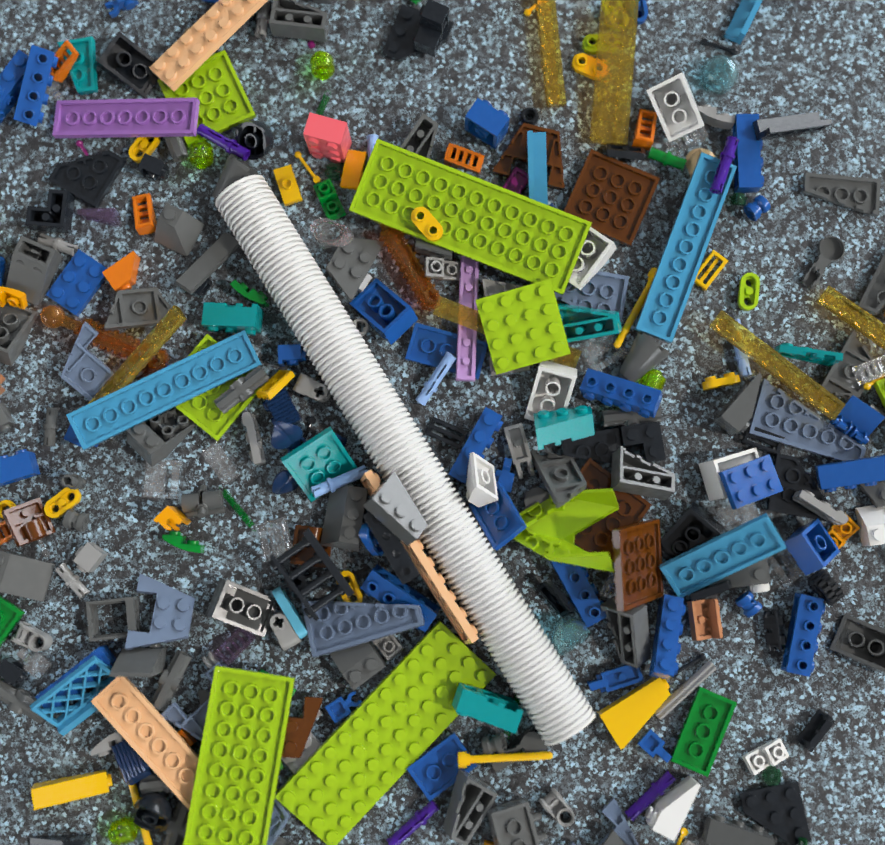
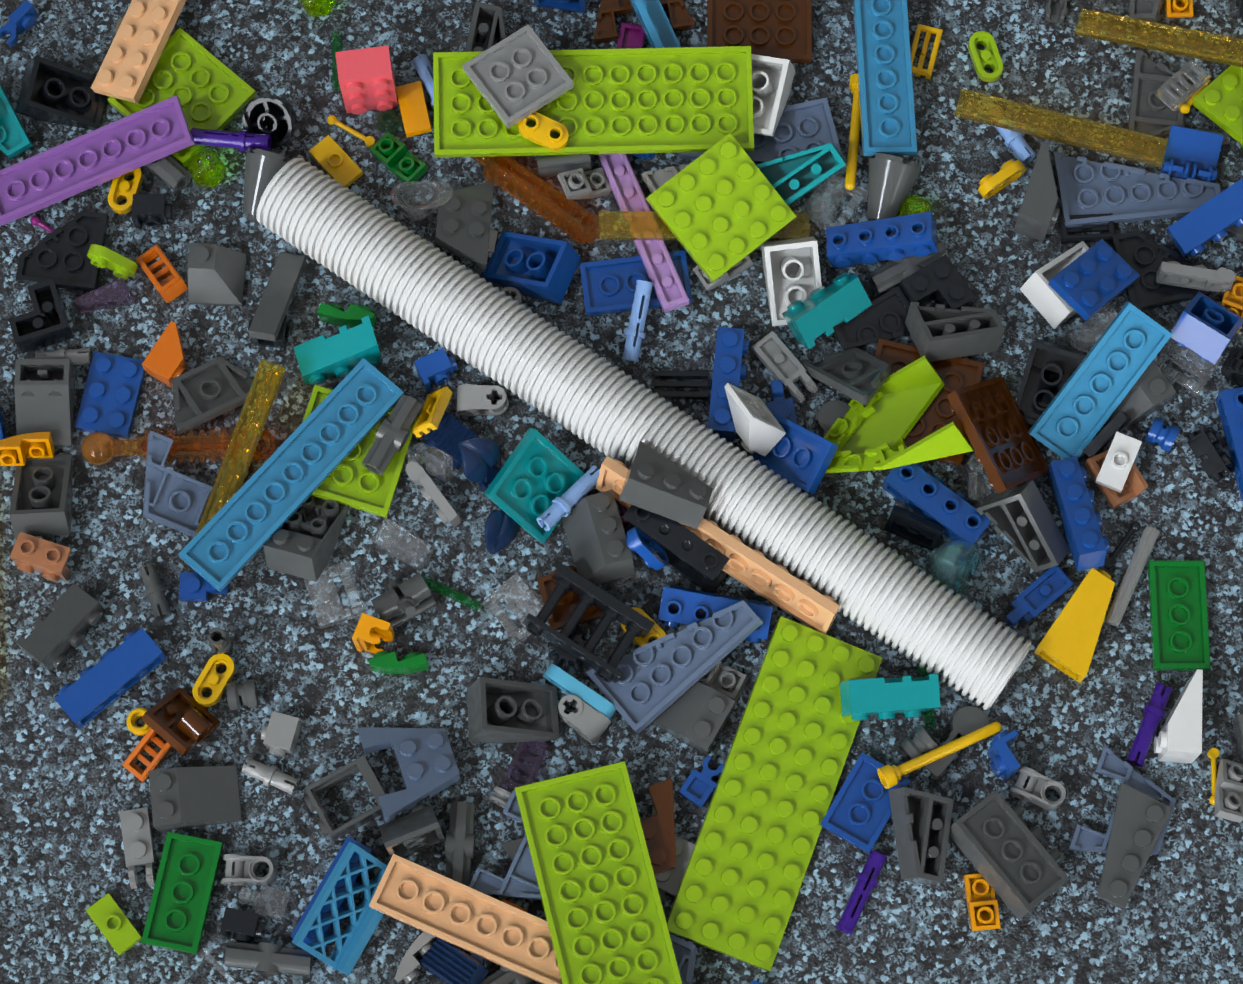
camera: 25 degrees left, 10 degrees down
orange slope [444,143,485,174] -> none
blue plate [637,728,672,763] -> none
white tile [749,583,770,593] -> none
teal wing [774,343,844,367] -> none
none -> lime plate [87,244,138,280]
none -> clear plate [407,443,453,483]
none -> light grey plate [462,24,574,128]
none -> blue bracket [986,729,1020,782]
none -> white plate [1095,431,1142,493]

